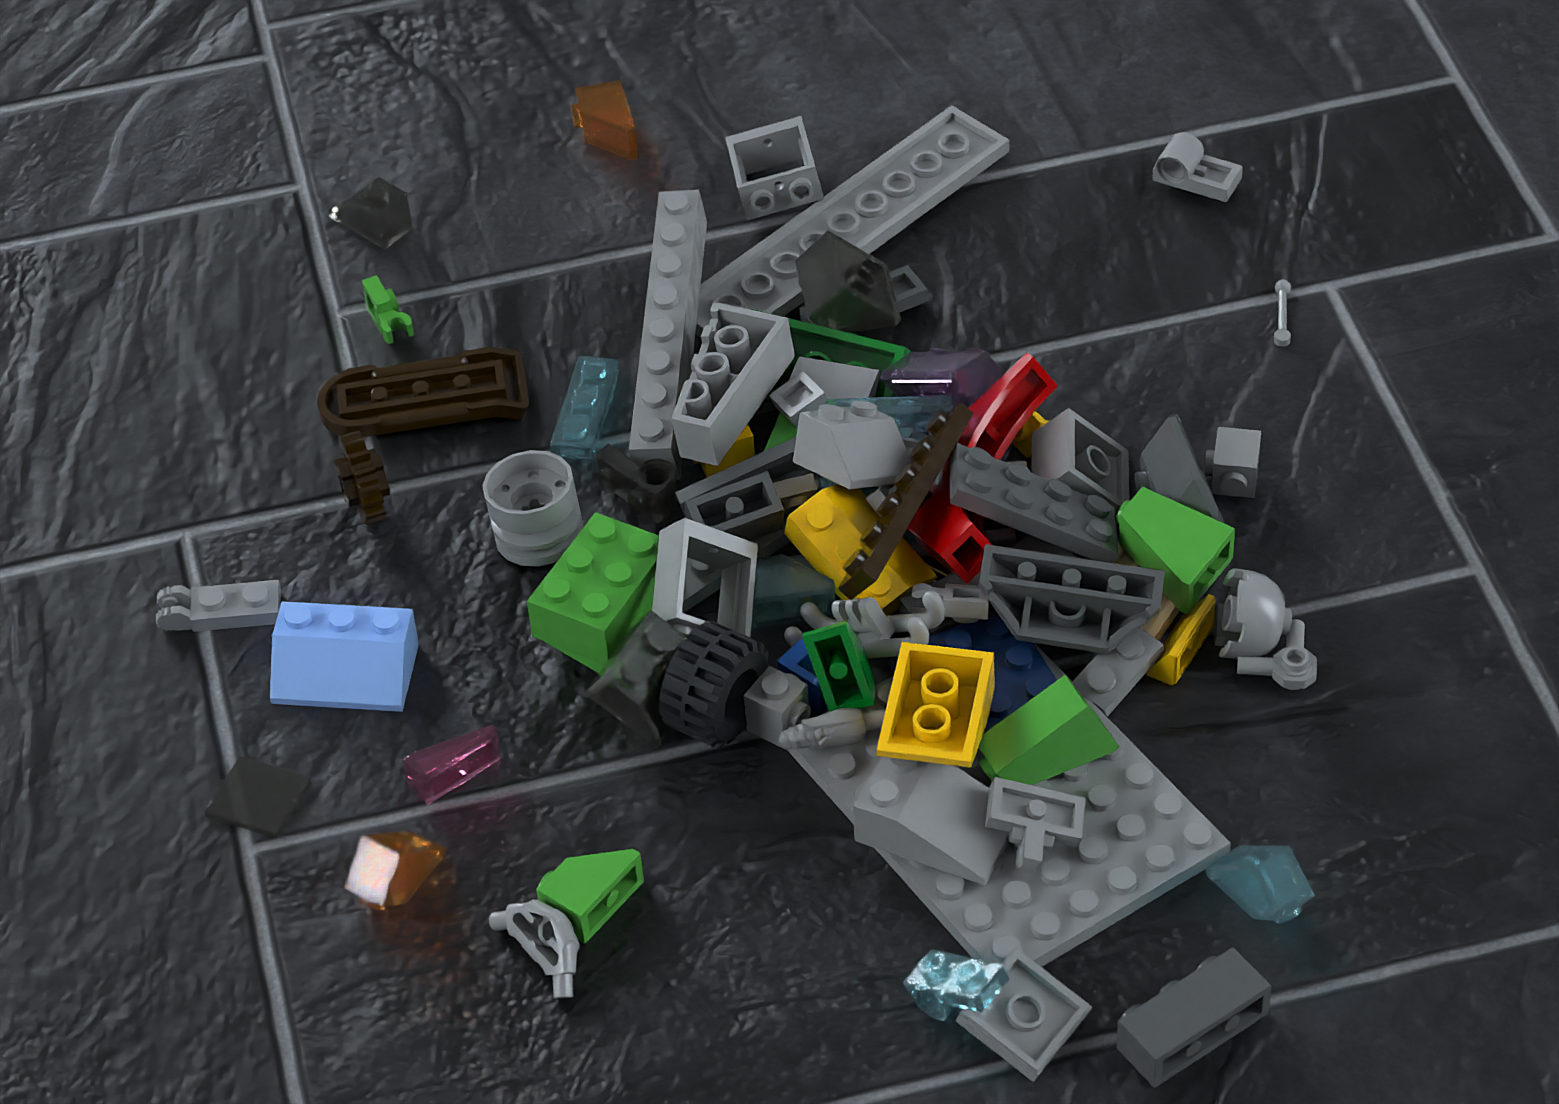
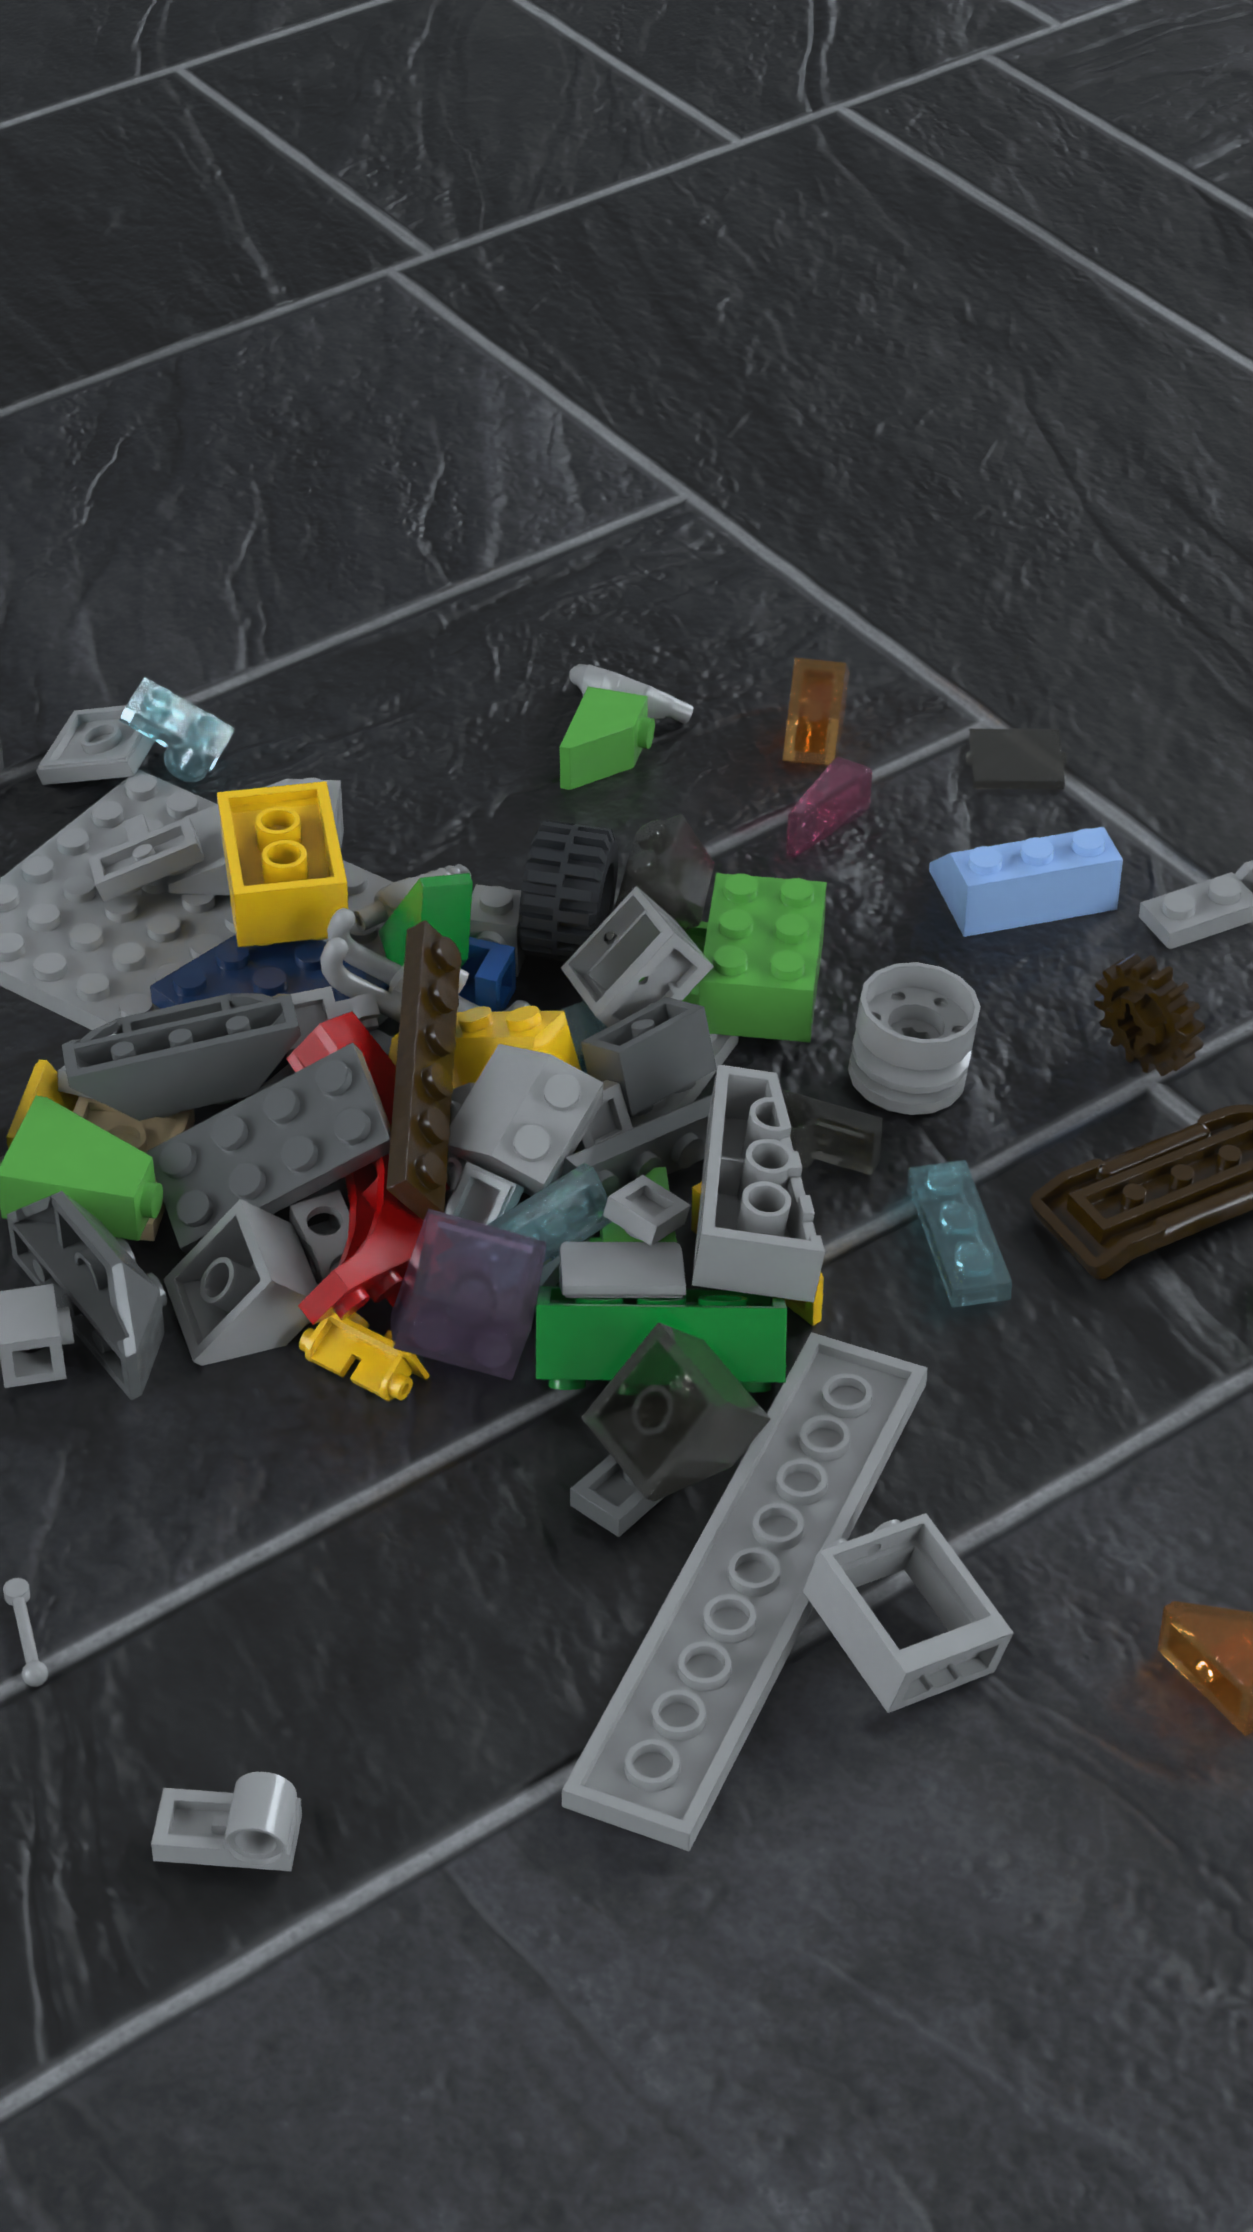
camera: 155 degrees right, 5 degrees down
light grey brick [629,190,707,481] -> none
bright green slope [978,675,1120,785] -> none

